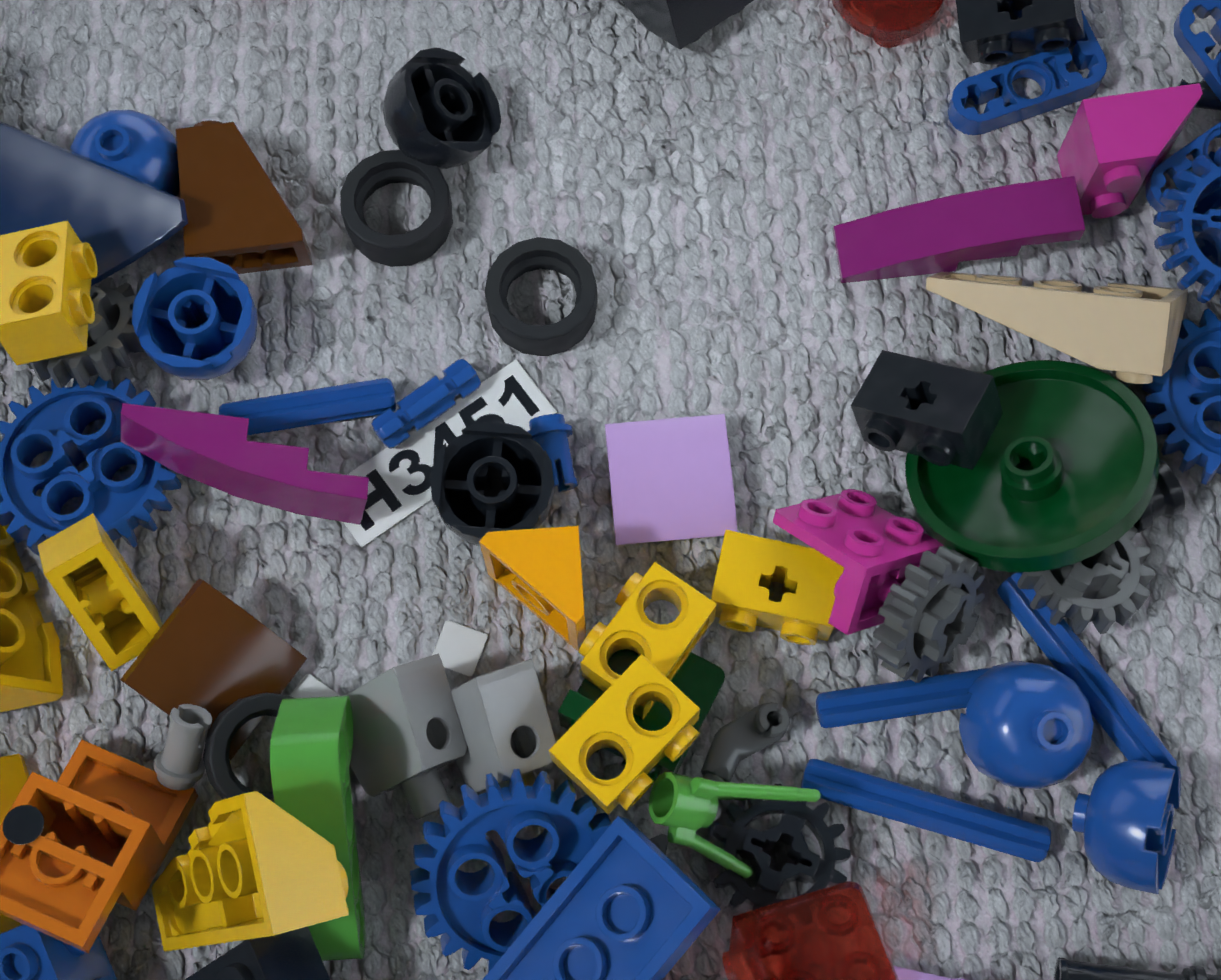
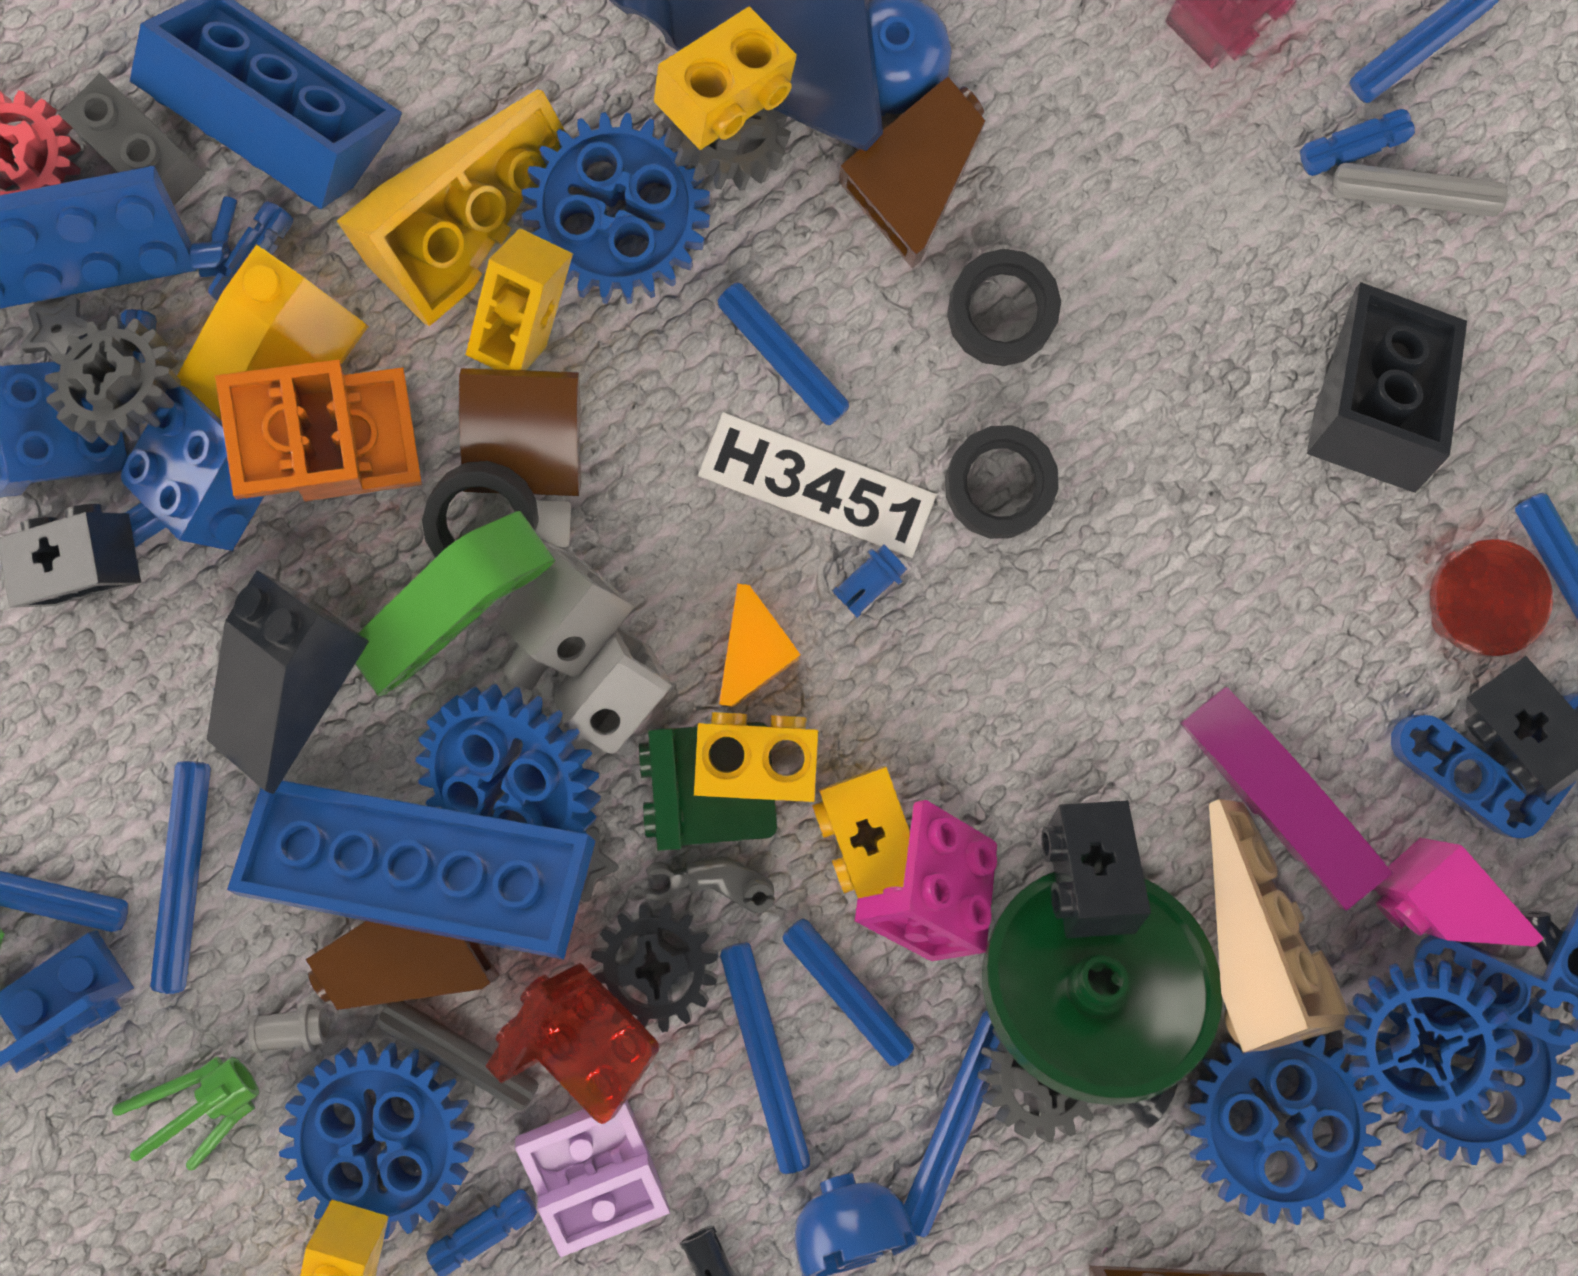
camera: 55 degrees right, 15 degrees up
black sticker [3,805,44,845] -> none
magenta slope [121,403,369,525] -> none
blue cylinder [132,257,258,380] -> none
yellow wedge [151,791,349,952] -> none
light grey pin [153,704,213,790] -> none
blue axle [371,359,481,449] -> none
black cylinder [383,47,501,169] -> none
black cylinder [430,421,555,546] -> none
white sticker [431,620,488,677] -> none
yellow brick [548,654,700,815] -> none
lavender slope [605,414,738,545] -> none
bright green plant [649,772,821,878] -> none
dark grey gear [873,546,985,683] -> none
blue cylinder [959,660,1094,789] -> none

